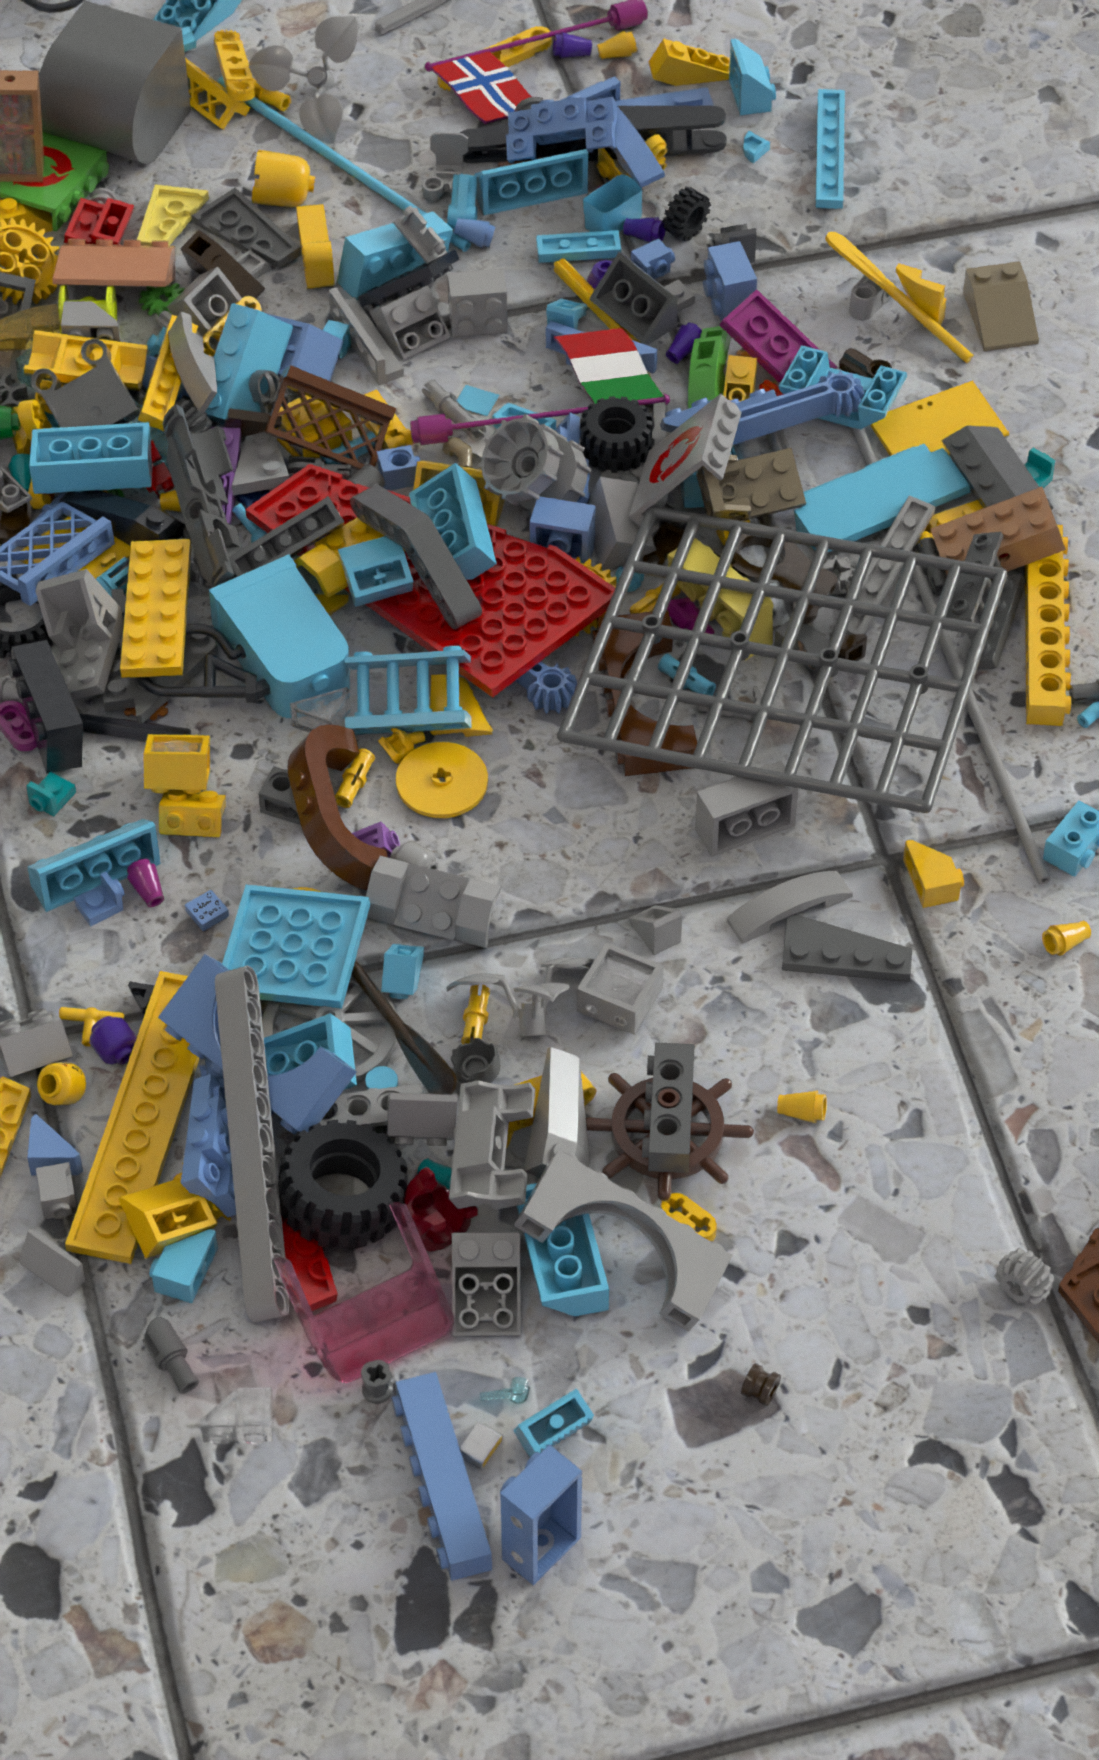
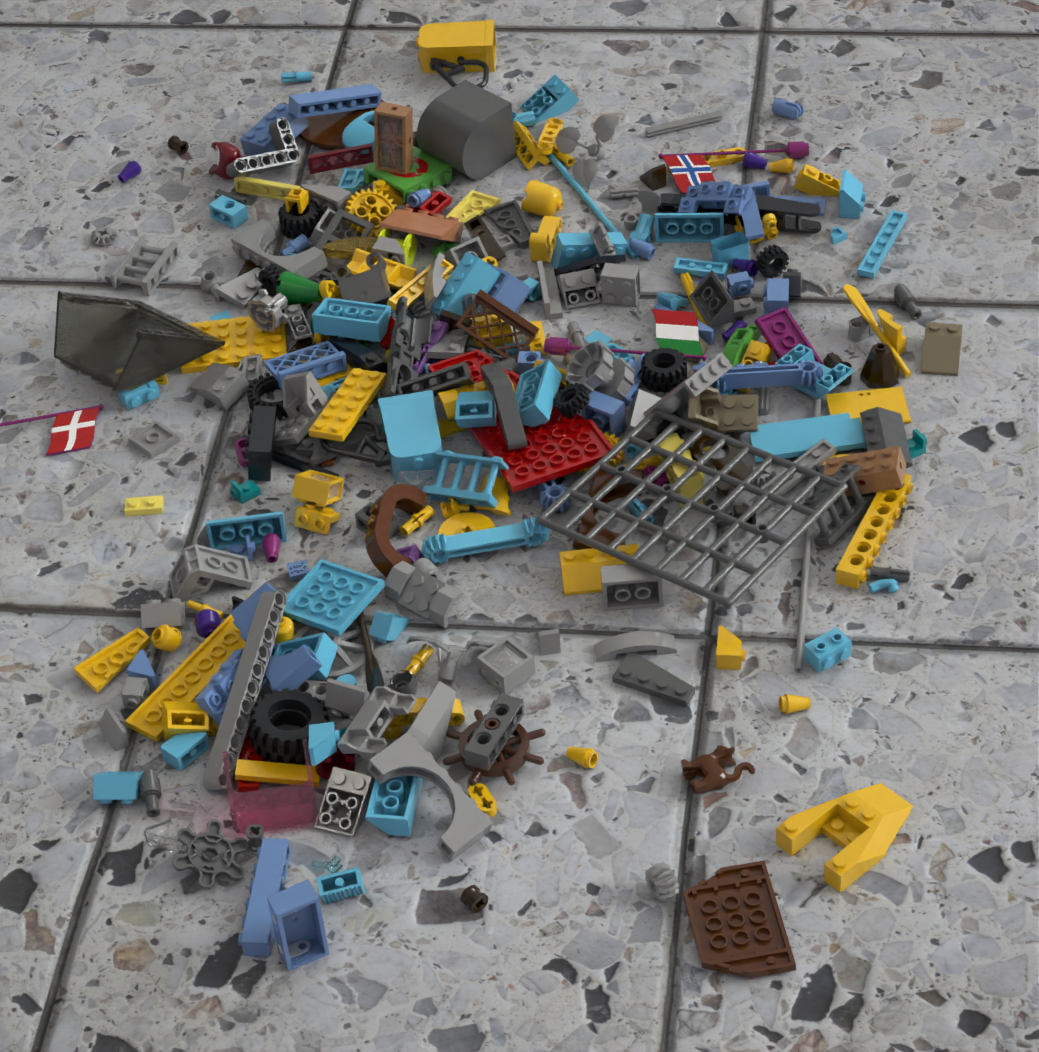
camera: 25 degrees right, 10 degrees down
none -> medium azure slope [93,771,144,804]
none -> light grey bracket [169,544,253,602]
none -> dark grey plate [172,819,248,890]
none -> yellow tile [235,759,320,787]
none -> medium azure slope [309,722,340,766]
none -> medium blue cone [407,188,431,208]
none -> medium azure arm [421,517,550,565]
none -> black tyre [553,383,590,418]
none -> yellow slope [559,544,640,596]
none -> light grey piece [610,187,638,199]
none -> dark brown slope [639,164,667,191]
none -> reddish brown animal [681,745,756,794]
none -> dark brown cone [860,343,900,389]
none -> dark grey arm [894,284,922,320]

